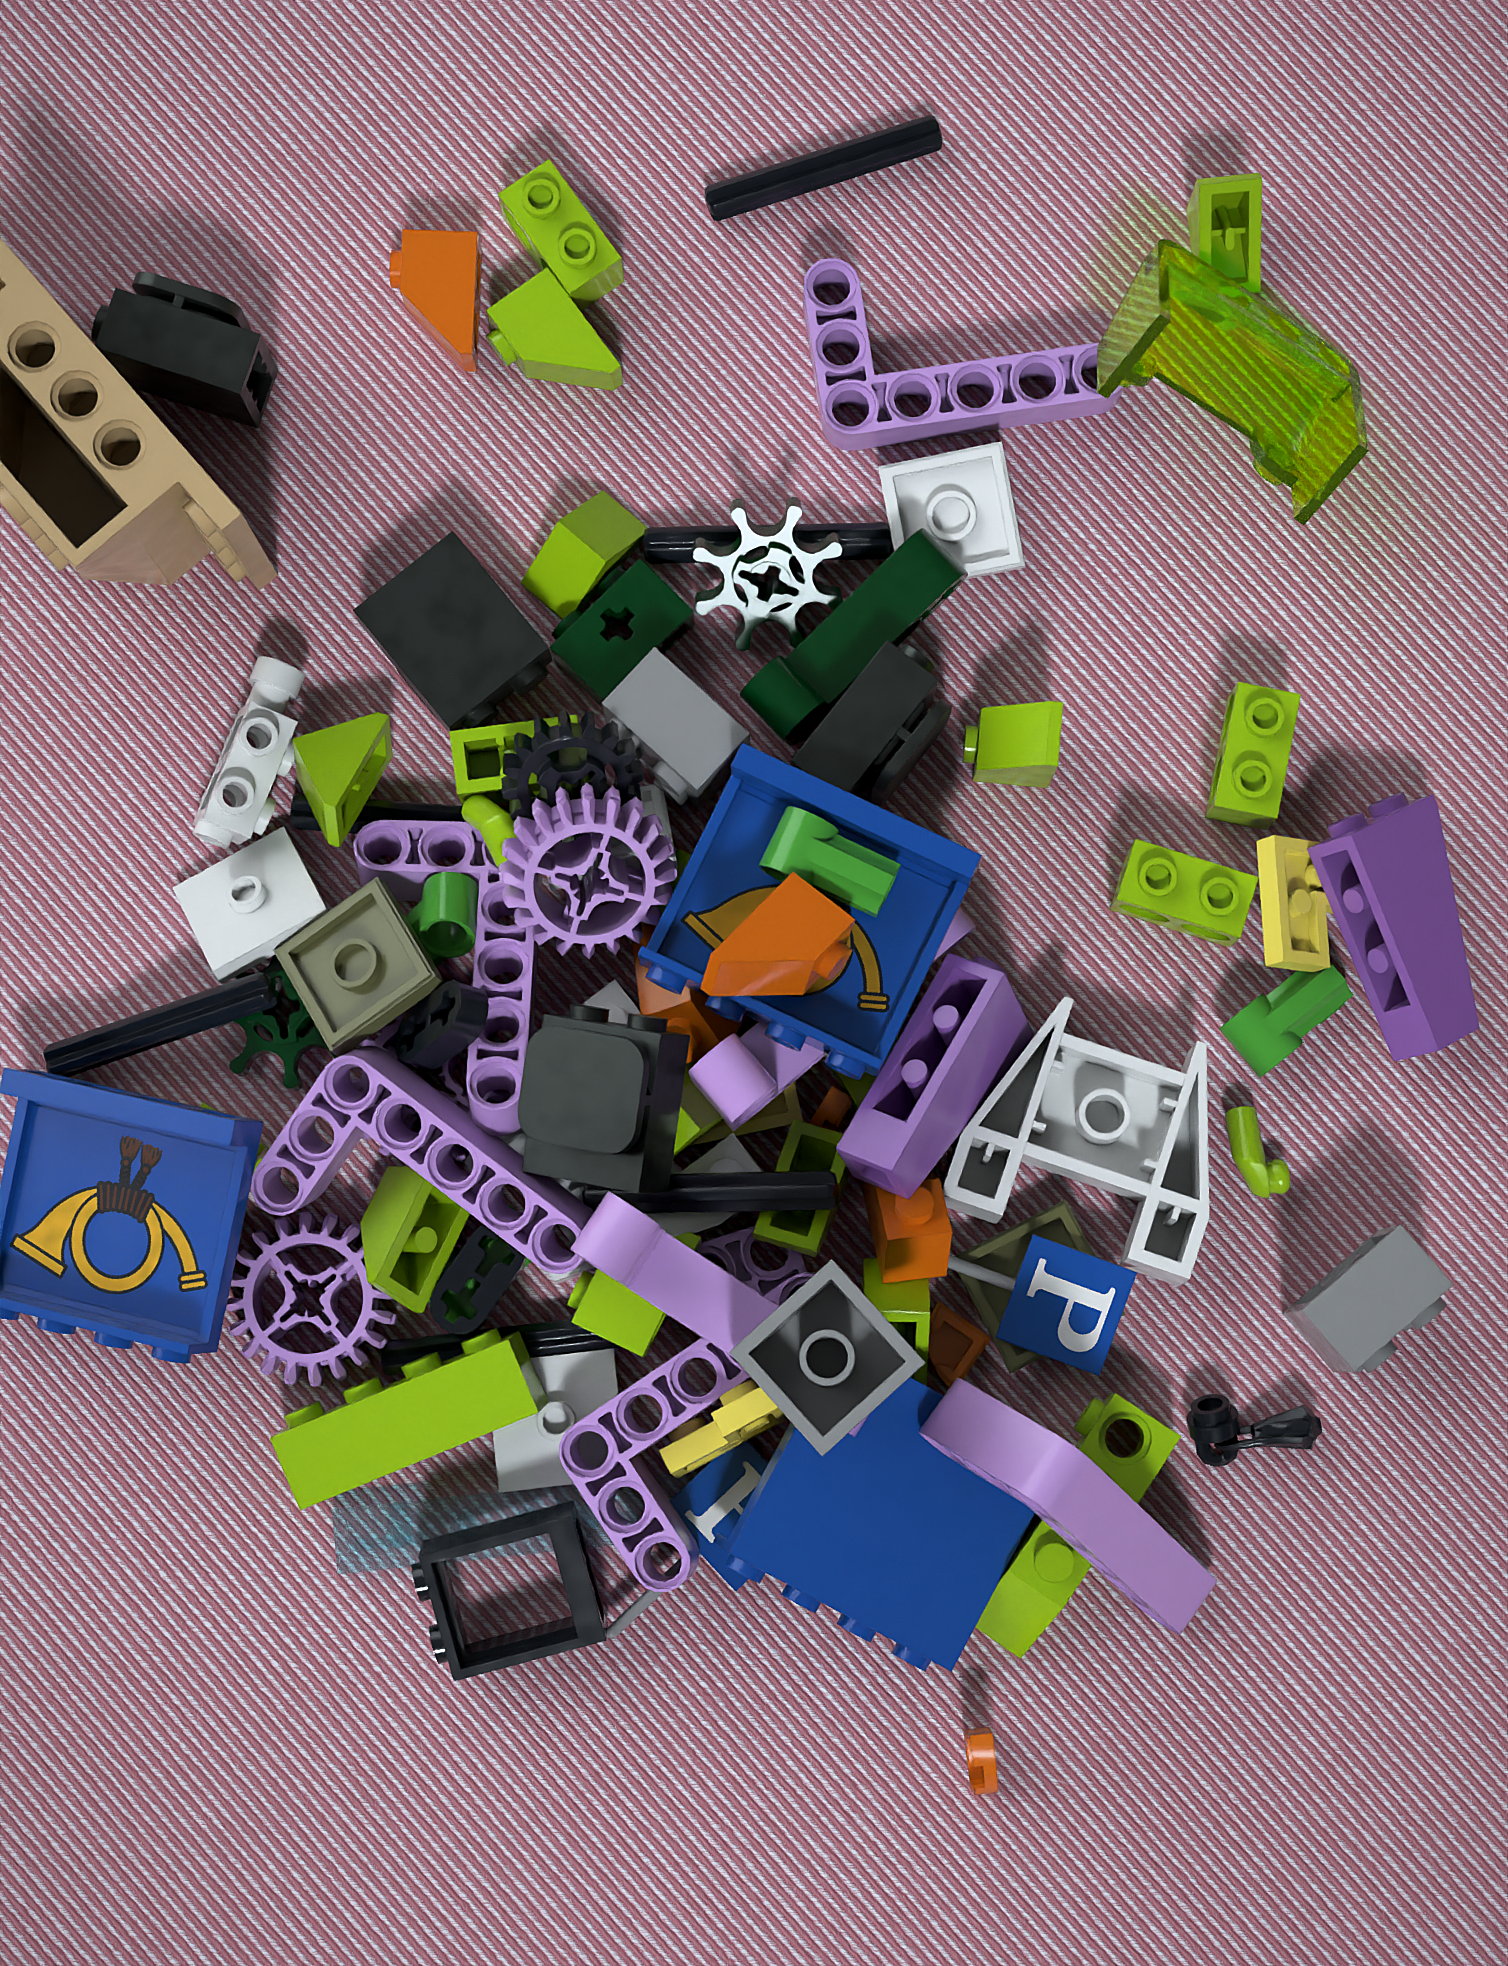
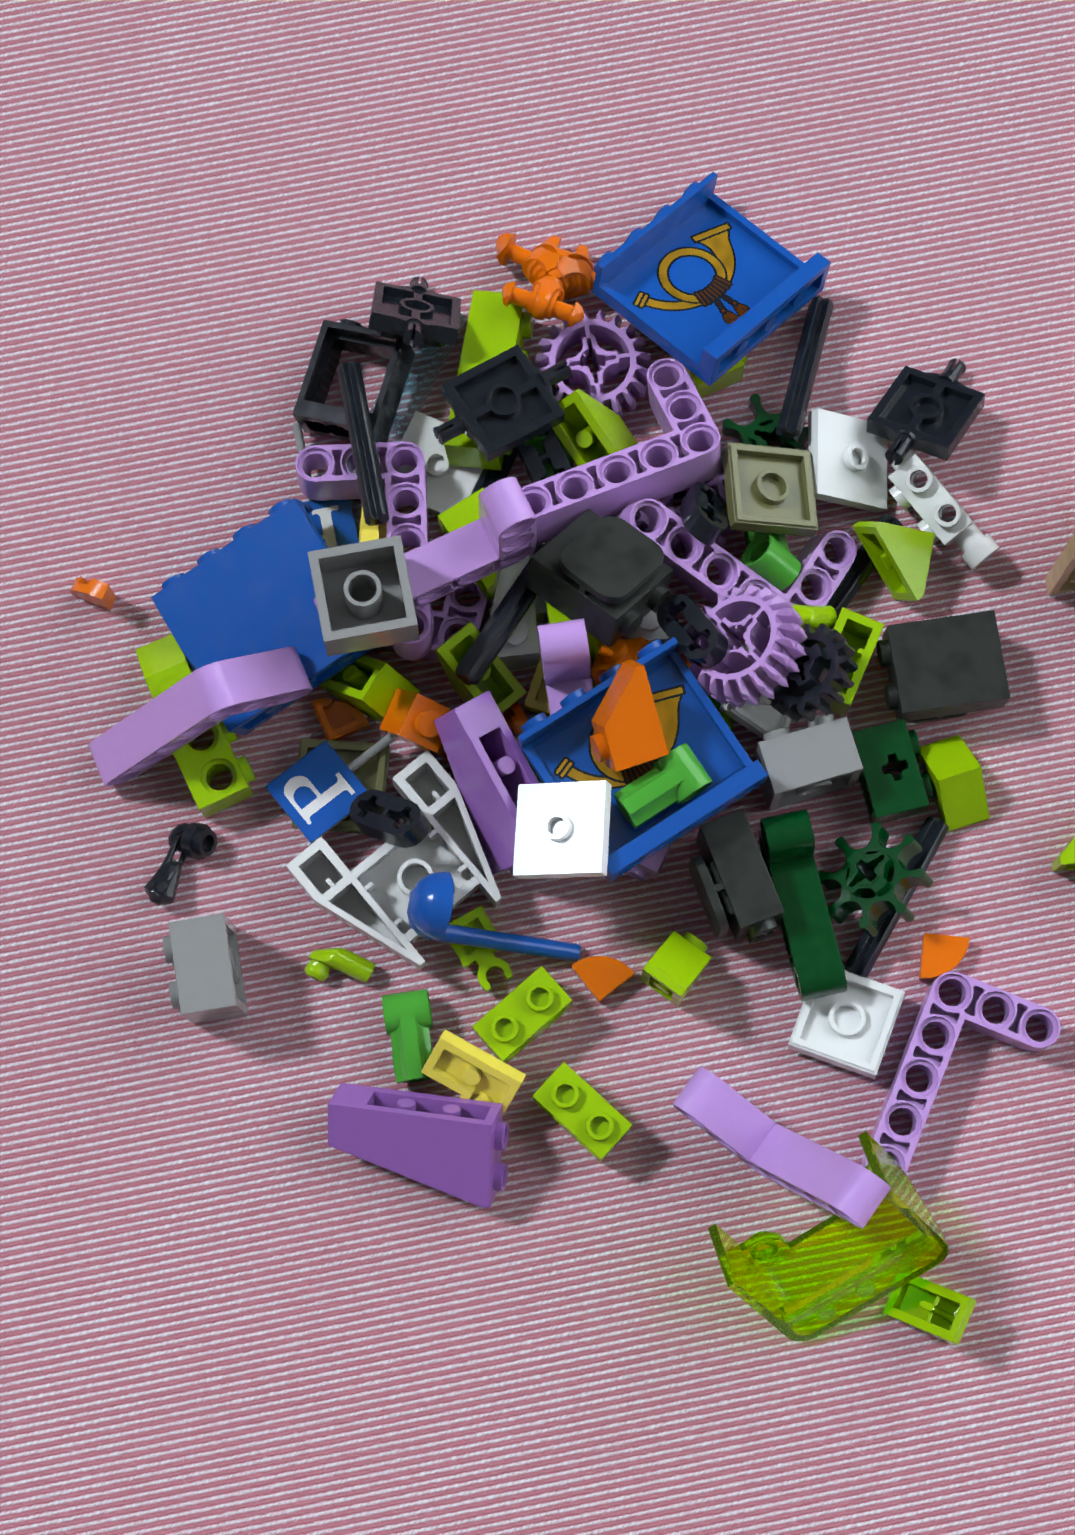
camera: 125 degrees right, 5 degrees down
none -> black axle [337,361,389,526]
none -> black beam [349,789,430,848]
none -> black plate [368,277,461,348]
none -> blue piece [407,871,581,962]
none -> black plate [433,345,572,462]
none -> lime plate [449,905,513,993]
none -> orange piece [496,233,596,327]
none -> white plate [513,780,612,879]
none -> orange tile [571,956,635,1003]
none -> black beam [657,594,728,668]
none -> lavender beam [672,1066,891,1229]
none -> black plate [866,358,985,465]
none -> orange tile [919,933,970,980]

